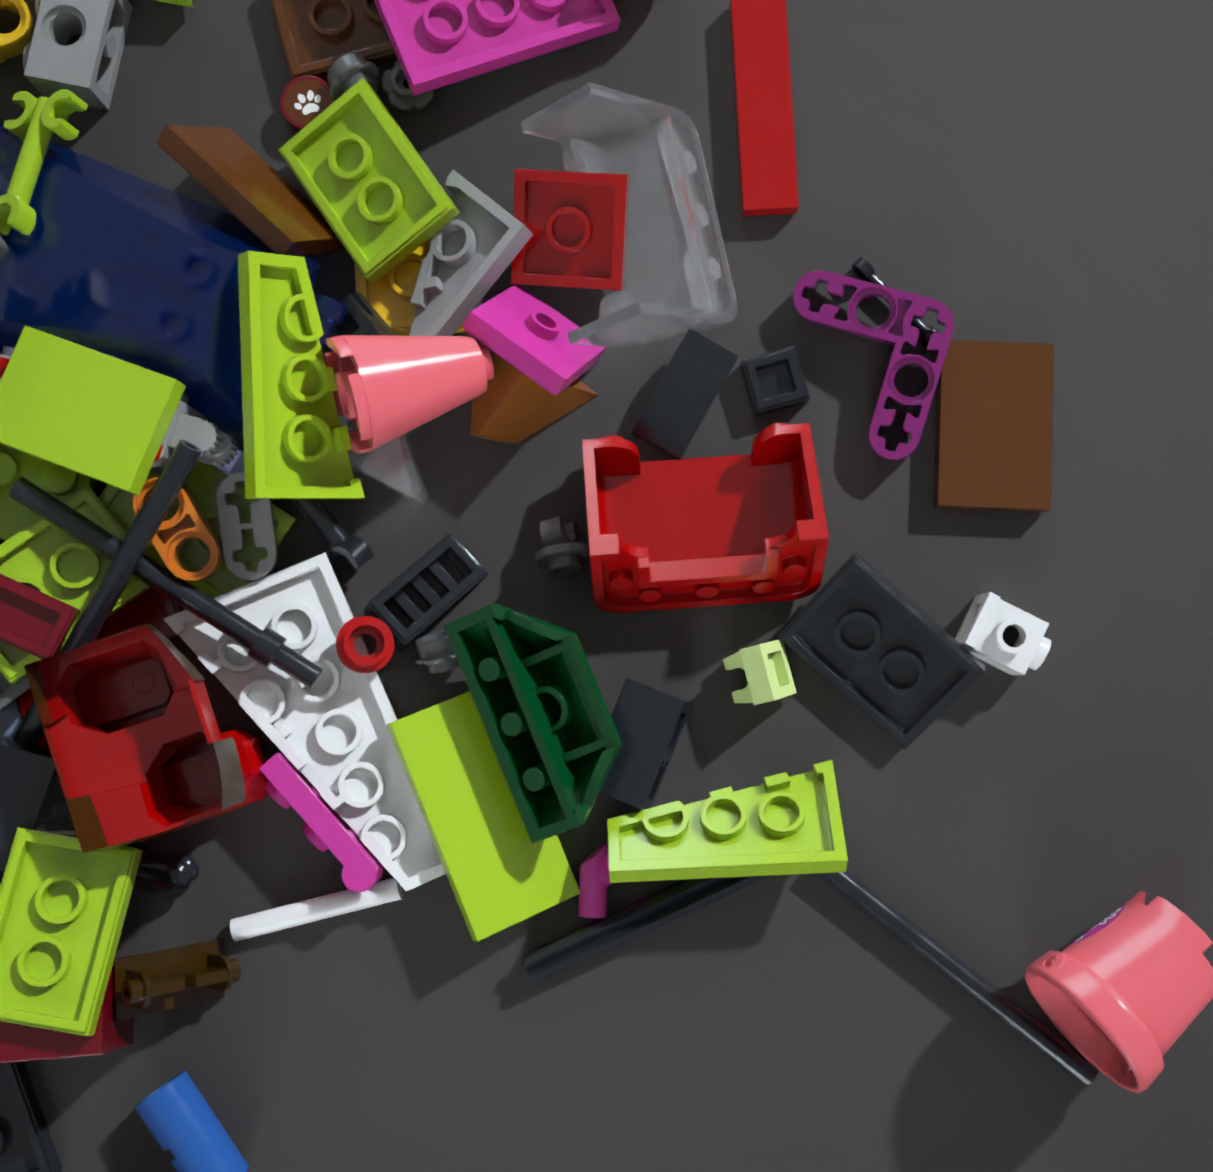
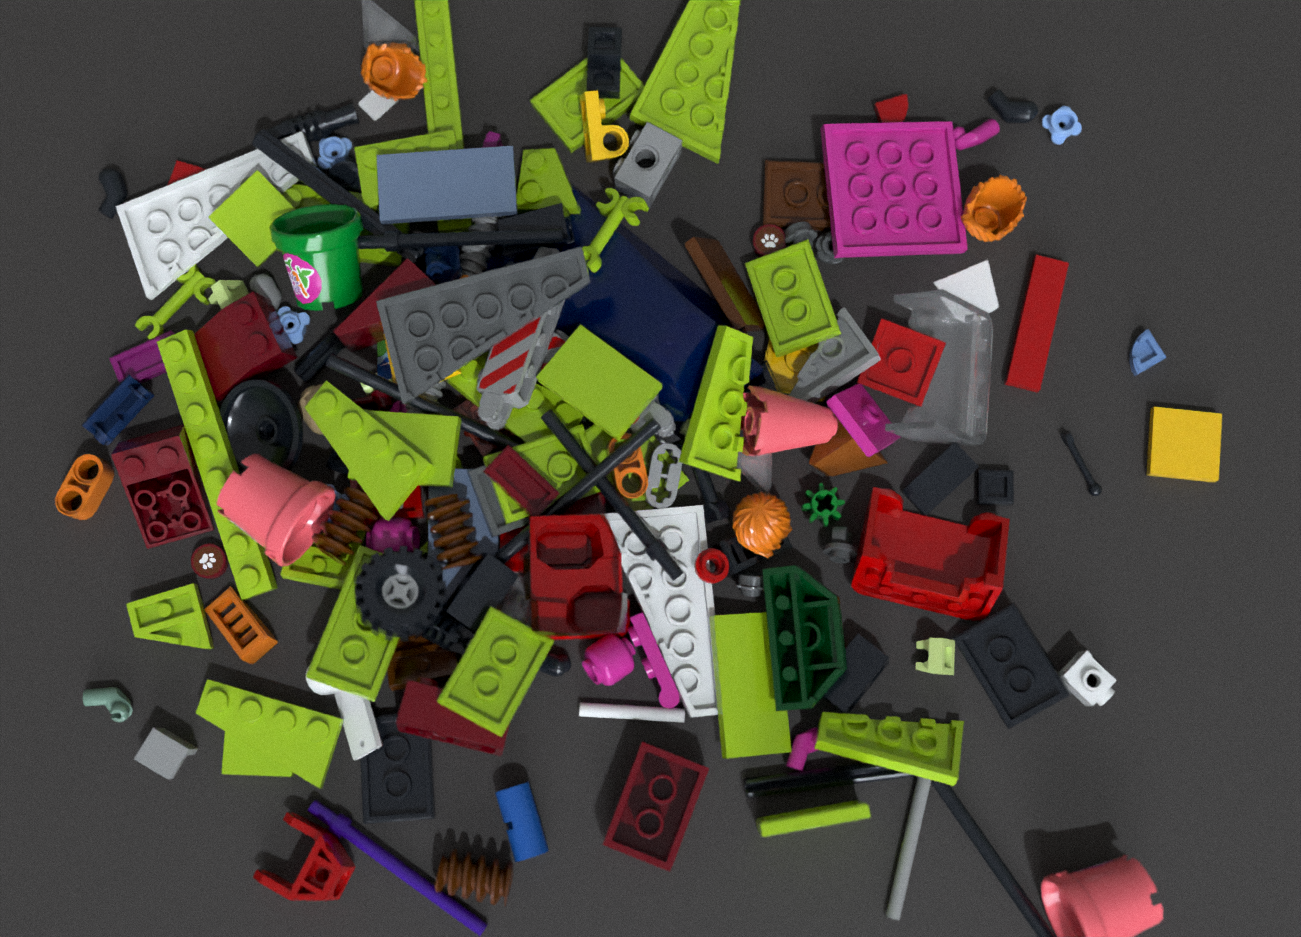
camera: 15 degrees right, 5 degrees down
dark brown hinge [112,939,241,1021] -> none
magenta beam [793,270,954,461] -> none
reddish brown tile [933,340,1054,512] -> none
none -> dark pink head [582,634,636,686]
none -> dark red brick [603,741,709,872]
none -> orange hair [733,492,793,558]
none -> lime tile [756,800,871,837]
none -> green gear [801,483,845,527]
none -> light grey bar [886,777,931,920]
none -> white sticker [933,260,999,322]
none -> medium blue tile [1129,329,1166,376]
none -> yellow tile [1146,407,1222,483]

